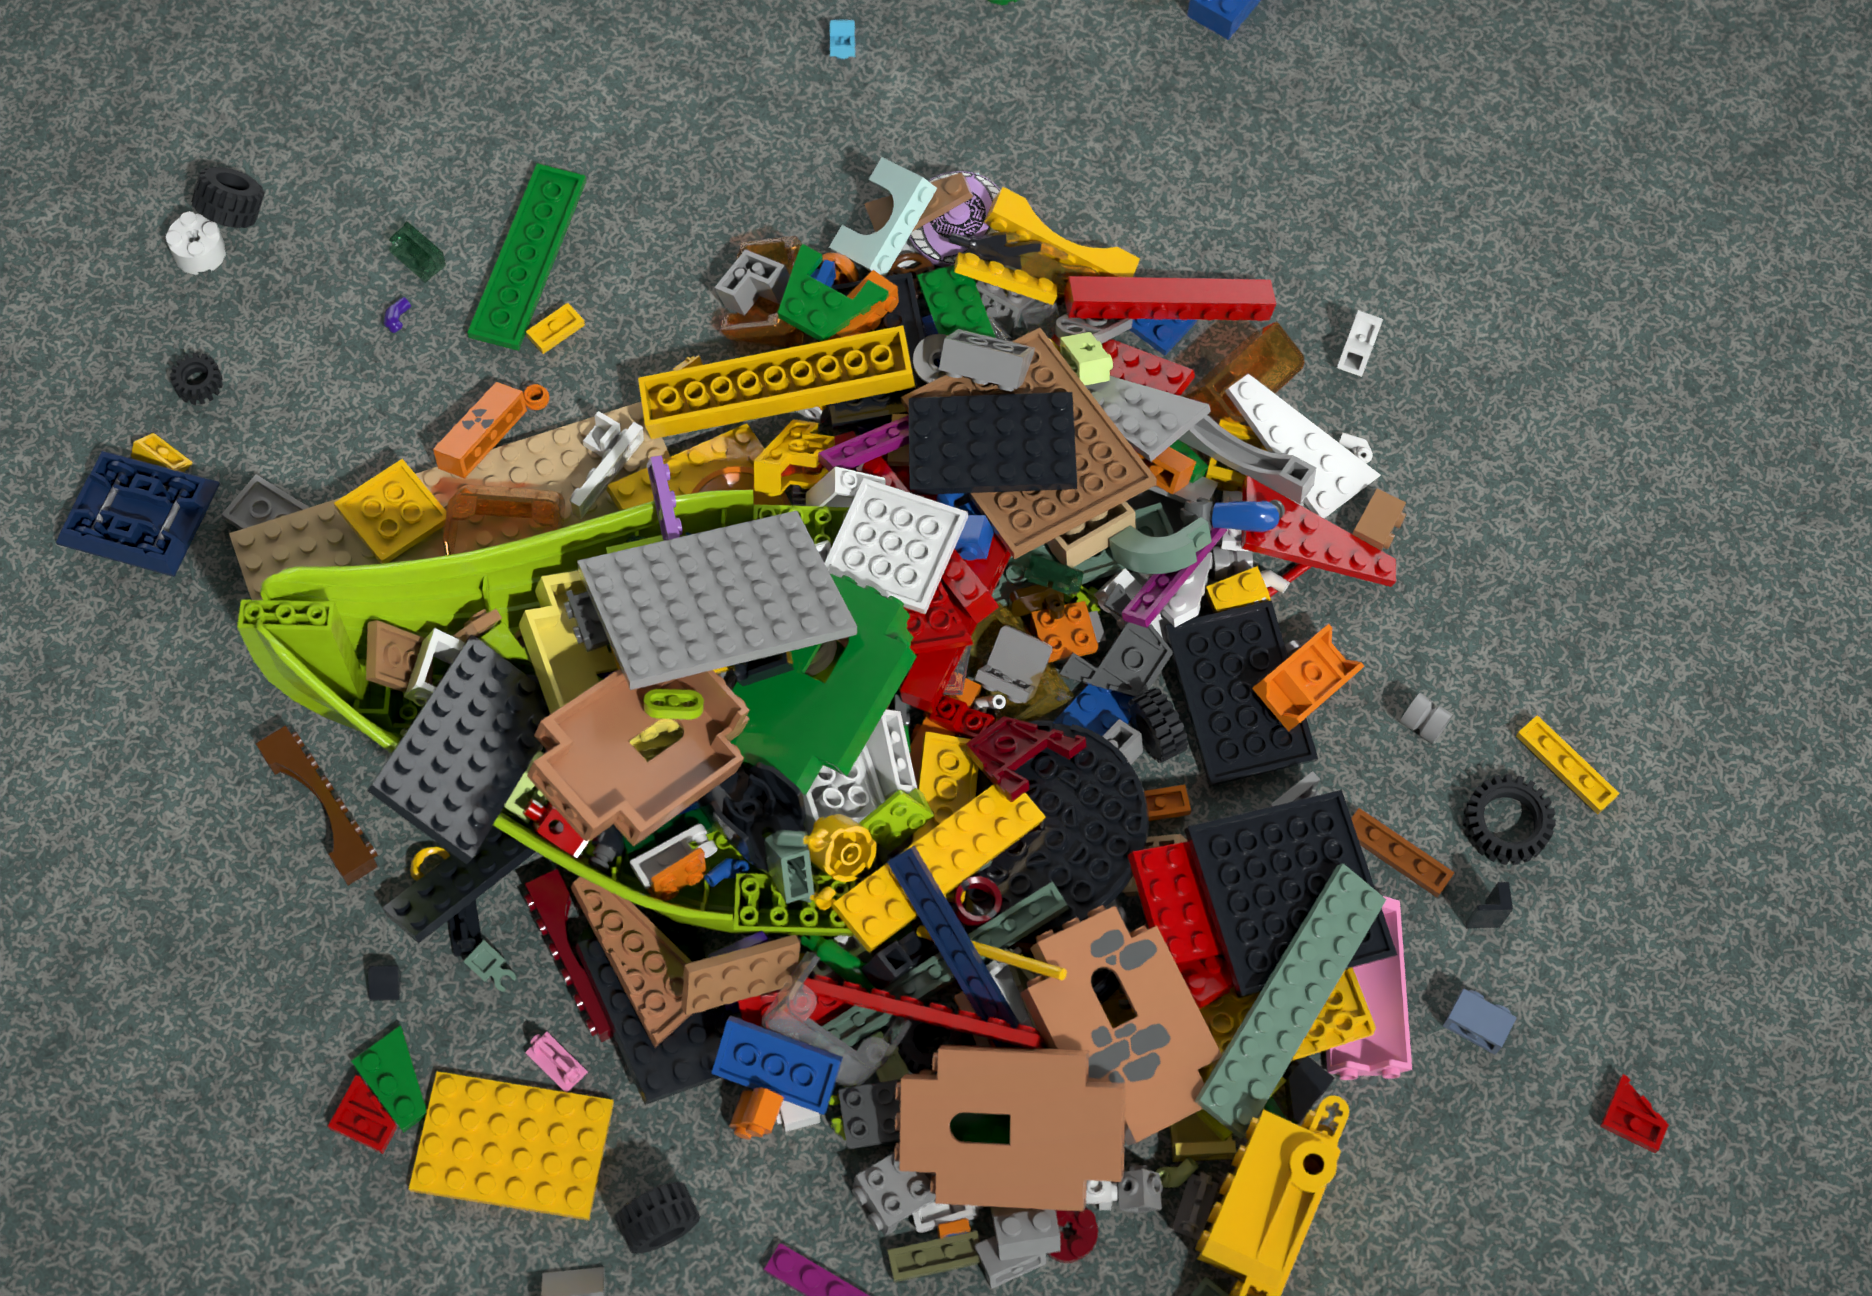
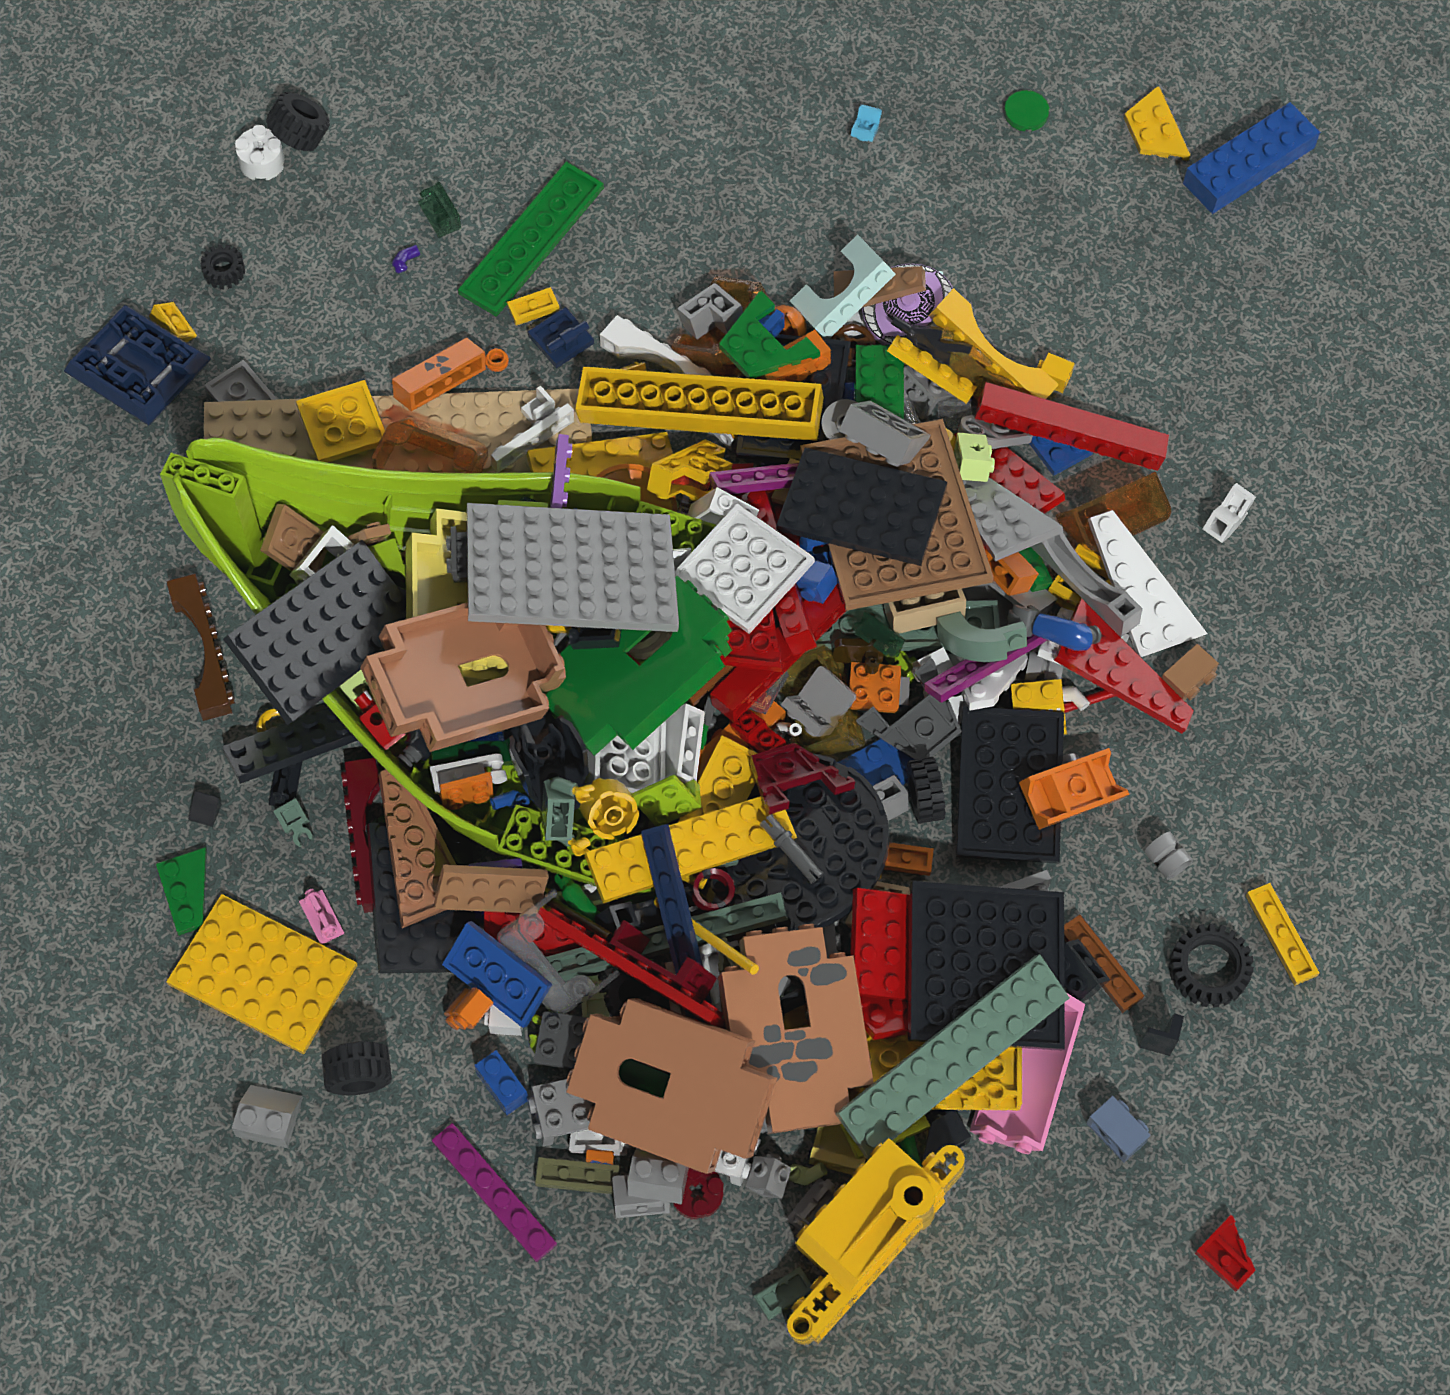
camera: 20 degrees right, 0 degrees up
red wing [328,1075,397,1154] -> none
lime plate [644,689,704,720] -> none
white arm [1339,433,1373,463] -> none
none -> blue brick [474,1050,528,1116]
none -> dark blue plate [528,307,594,369]
none -> dark brown bar [542,891,613,942]
none -> white arch [600,315,712,376]
none -> dark red panel [610,920,718,1001]
none -> dark grey pin [760,814,824,884]
none -> yellow brick [1037,353,1075,393]
none -> black brick [1064,939,1110,1002]

